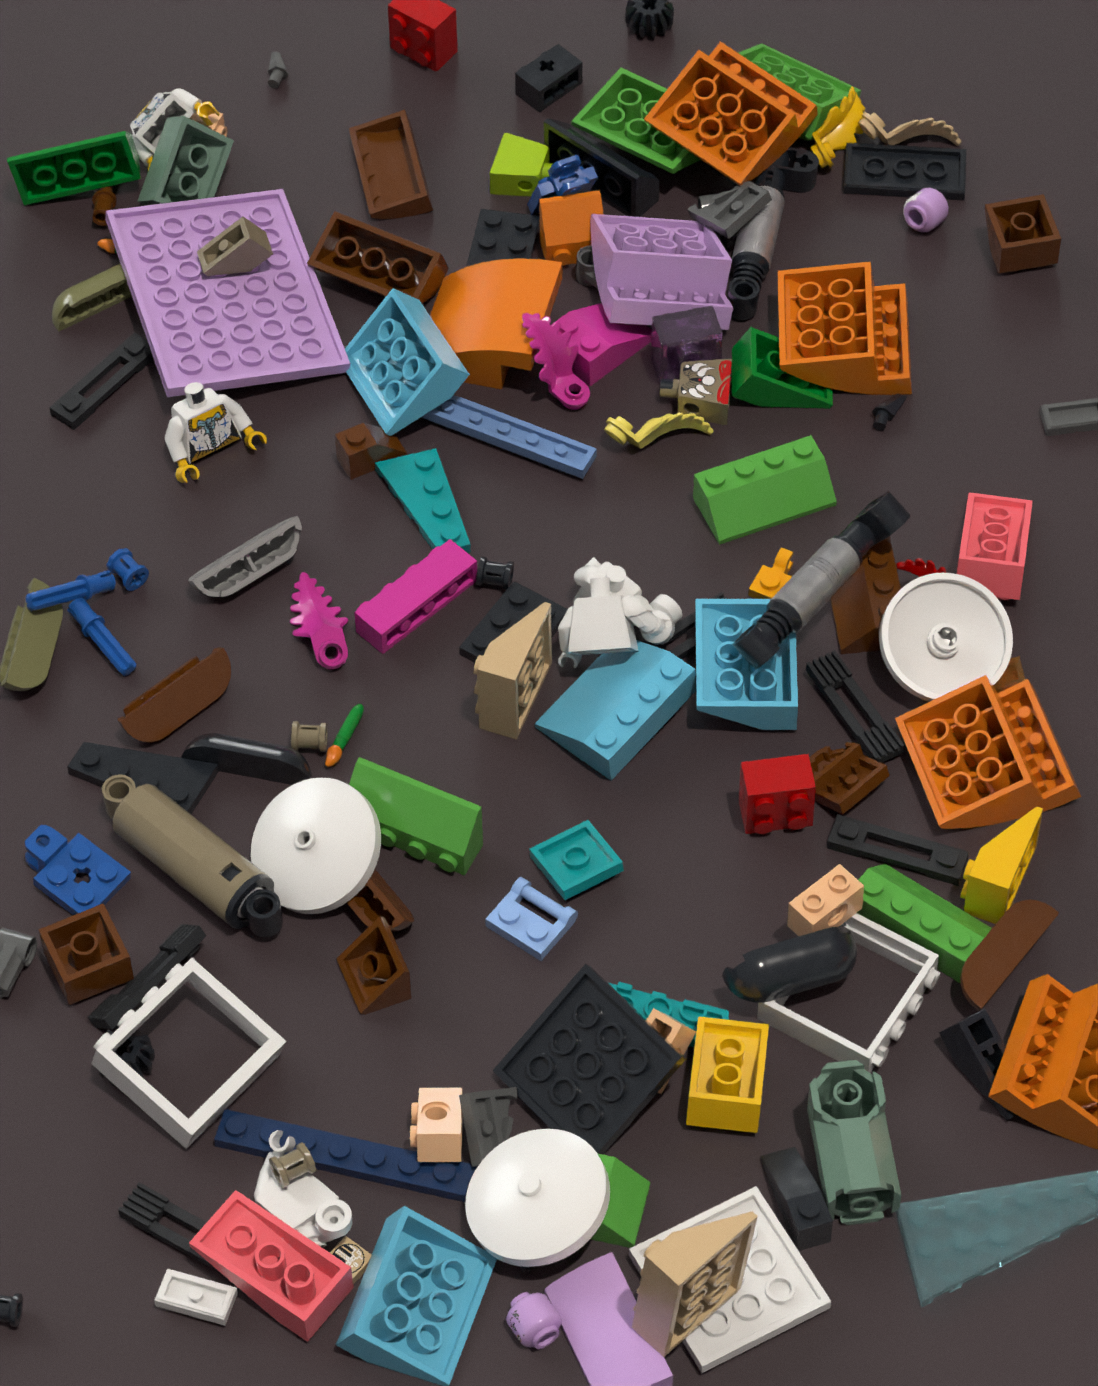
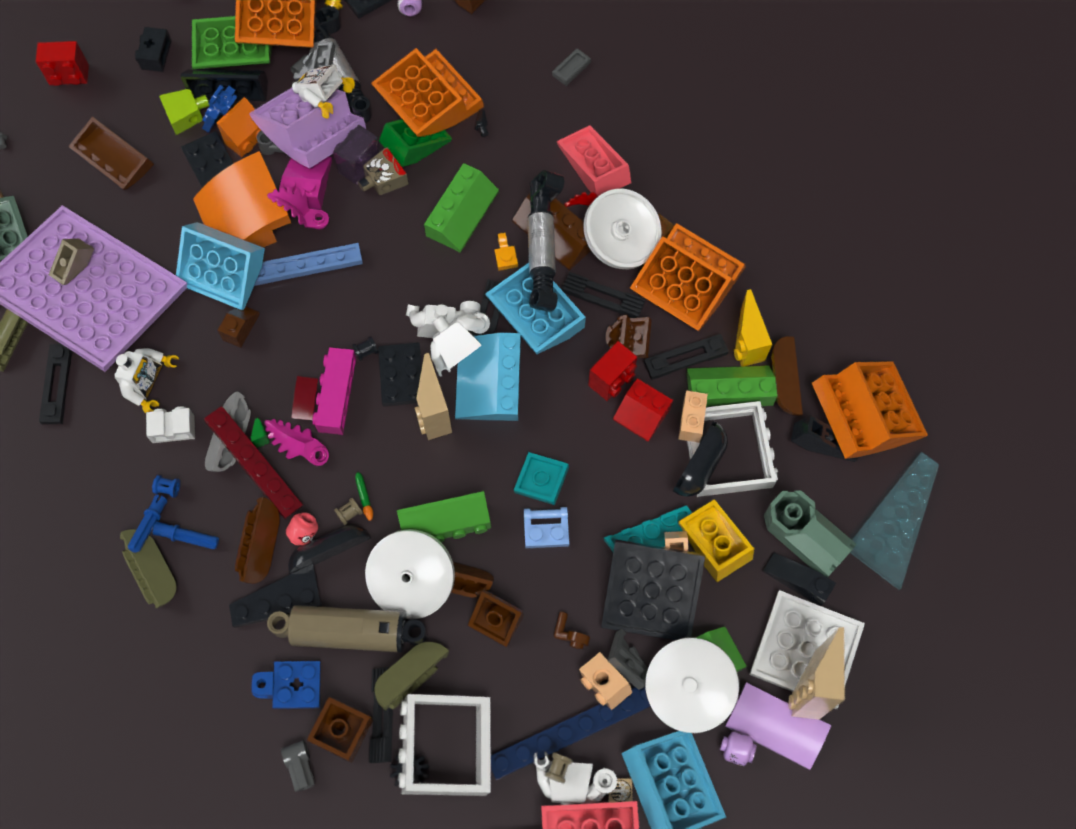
camera: 40 degrees left, 15 degrees up
reddish brown slope [307,211,449,304] -> none
teal wing [375,448,471,553] -> none
light yellow plant [604,413,714,449] -> none
none -> white brick [146,407,195,443]
none -> dark red plate [204,406,303,519]
none -> green slope [250,418,270,448]
none -> coral head [286,513,318,545]
none -> dark red slope [291,376,318,421]
none -> white torso [292,64,355,119]
none -> olive brick [375,642,449,711]
none -> reddish brown plate [554,612,590,650]
none -> red slope [613,378,673,442]

